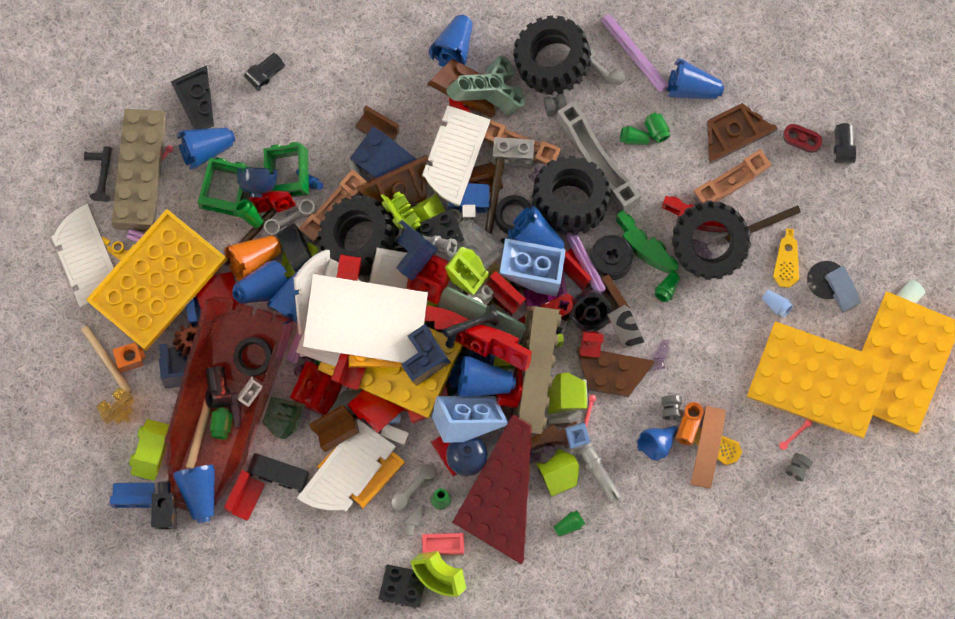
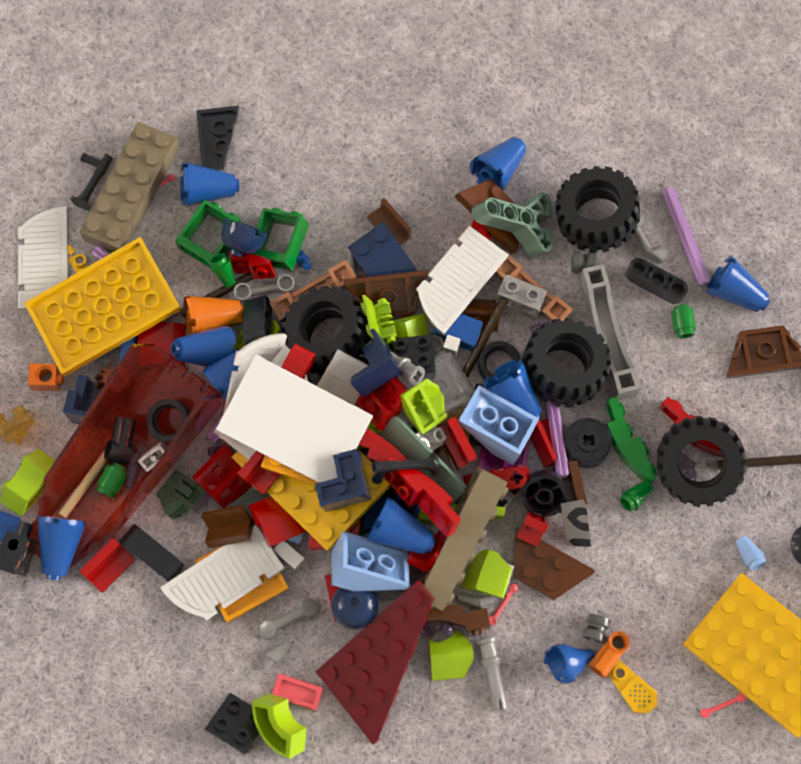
camera: 20 degrees right, 0 degrees up
tan bar [81,326,133,395] -> none
black piece [244,53,285,91] -> none
green cone [431,488,451,510] -> none
green cone [553,510,585,537] -> none
medium blue tile [564,422,590,449] -> none
green cone [619,125,650,145] -> none
clear purple bar [652,339,669,370] -> none
nougat slope [690,406,726,489] -> none
nougat slope [694,149,772,203] -> none
yellow piece [773,228,799,288] -> none
dark grey wheel [785,453,813,481] -> none
none -> black beam [626,258,688,304]

